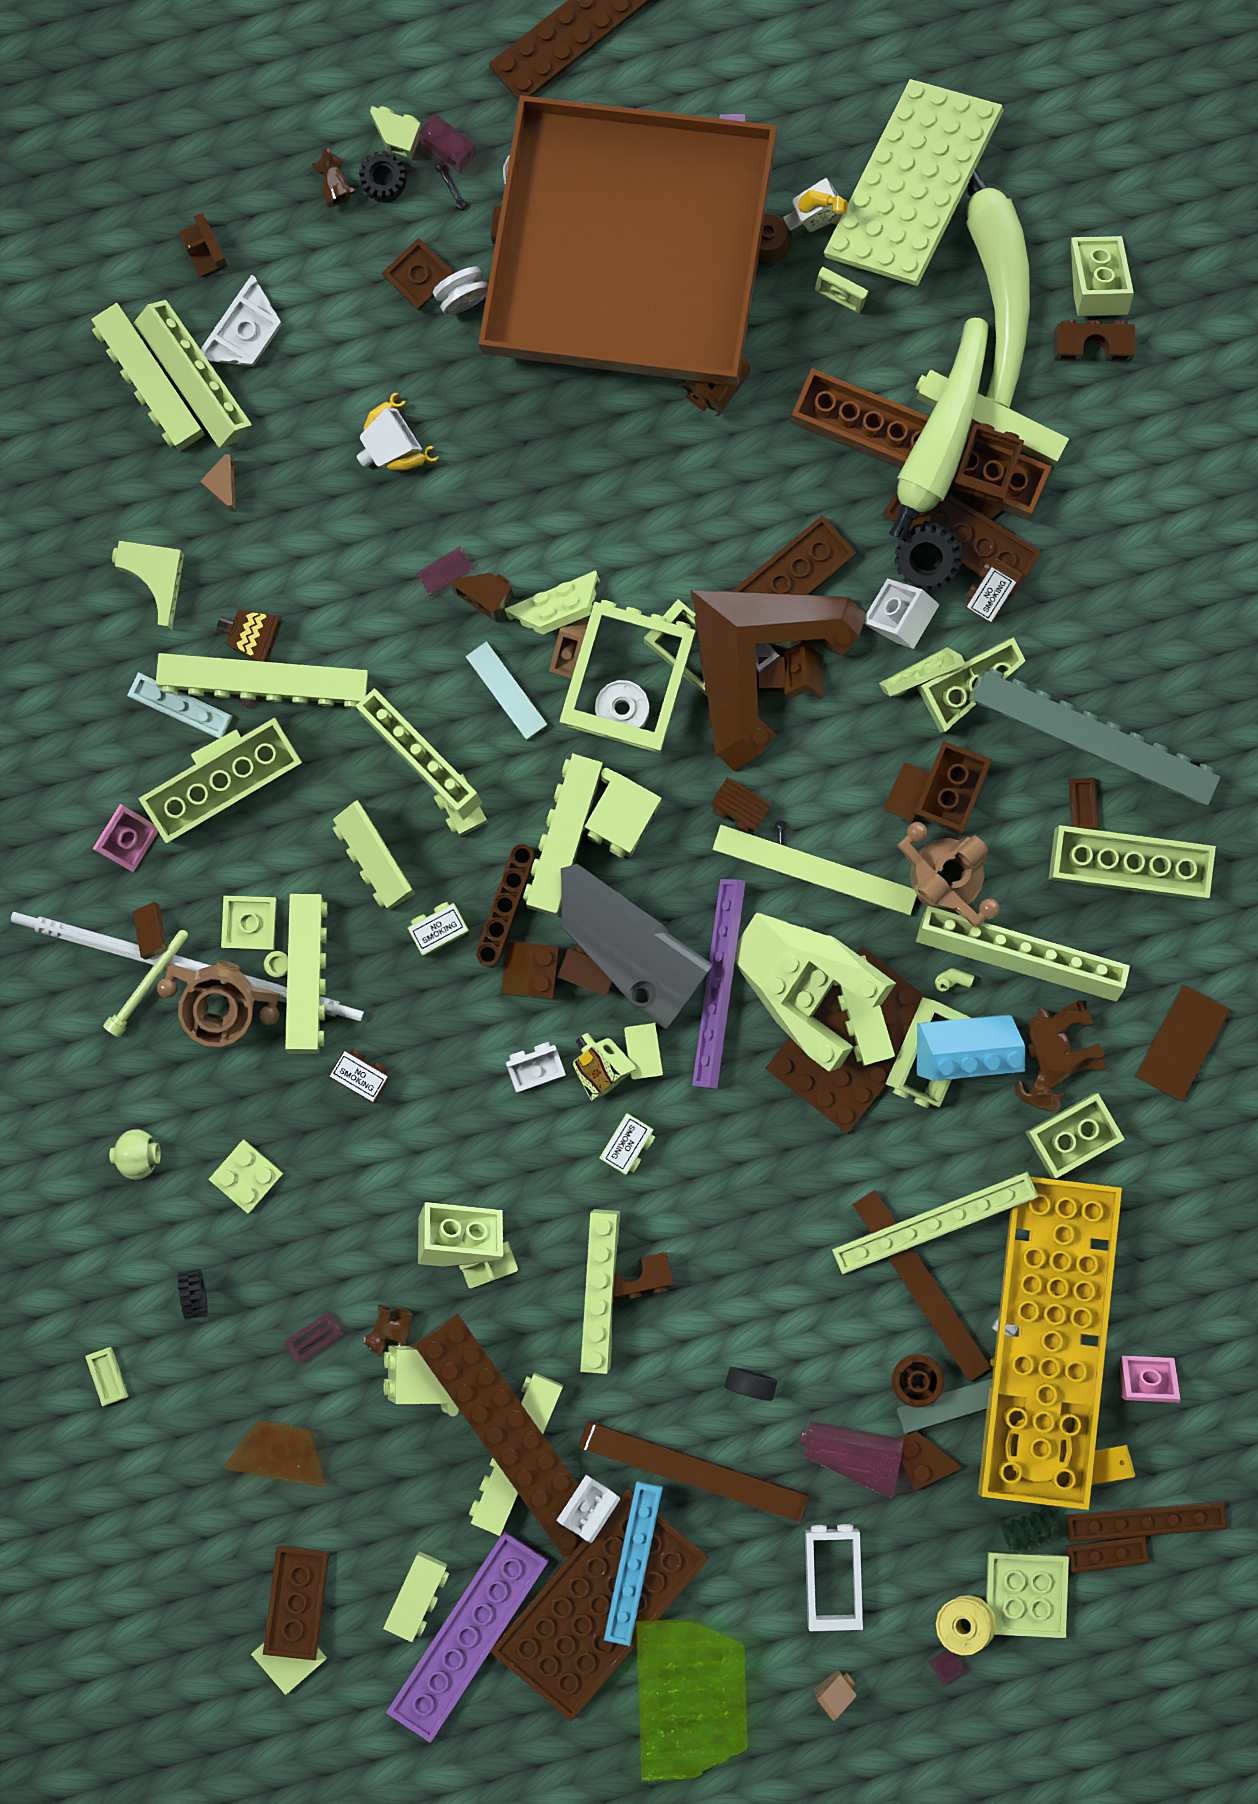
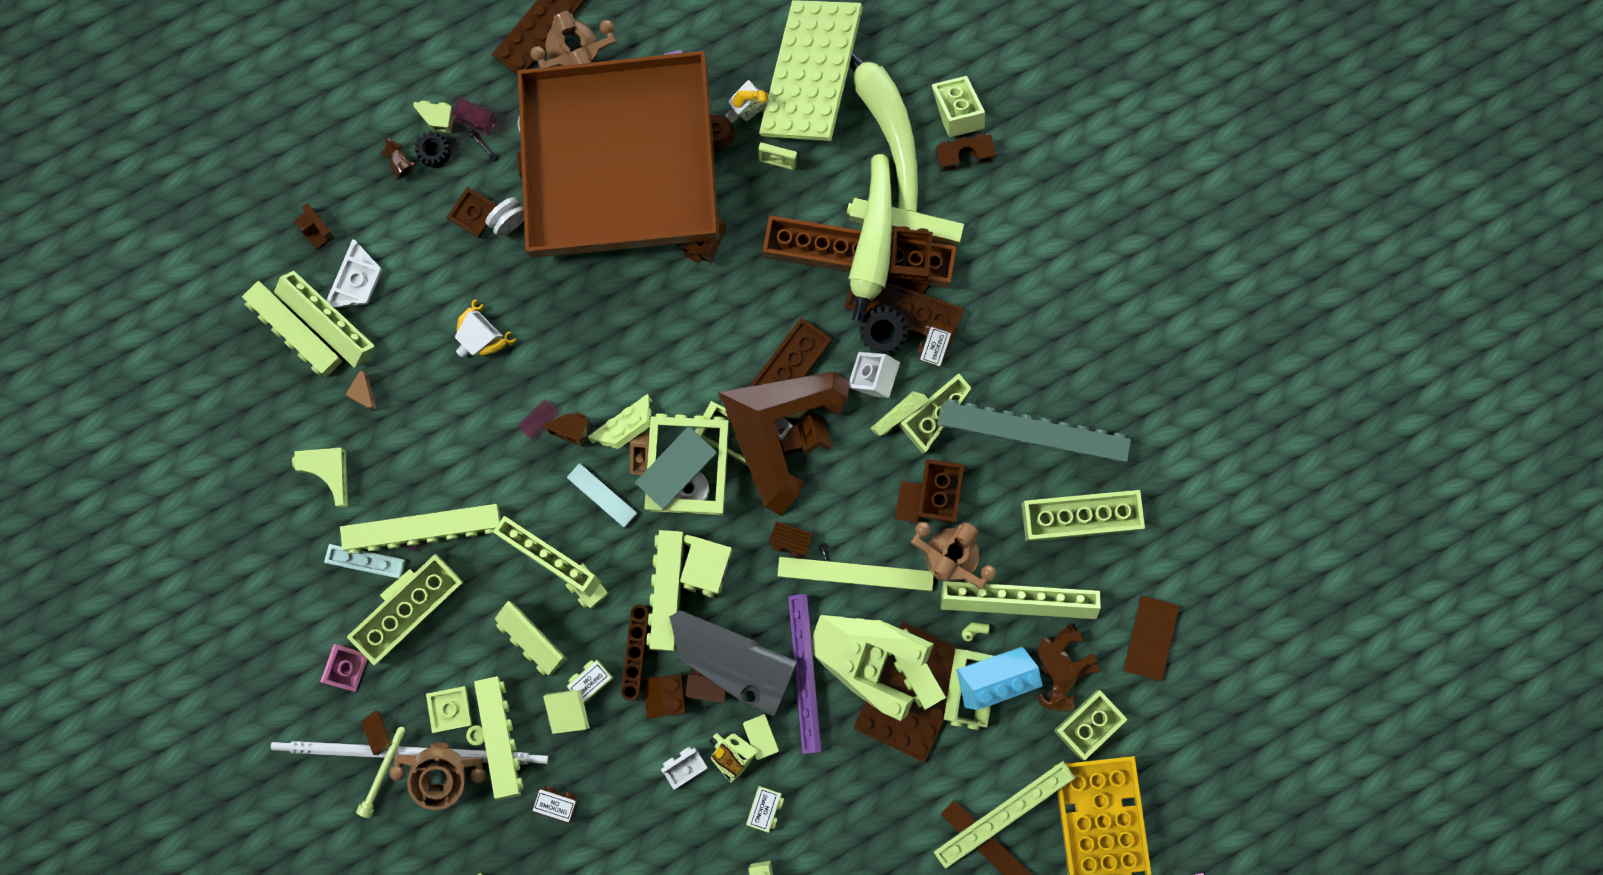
camera: 15 degrees left, 5 degrees down
reddish brown torso [216,610,282,662] -> none
reddish brown tile [1068,777,1099,830] -> none
none -> medium nougat piece [530,11,617,68]
none -> yellowish green tile [543,689,589,734]
none -> sand green tile [635,426,717,510]

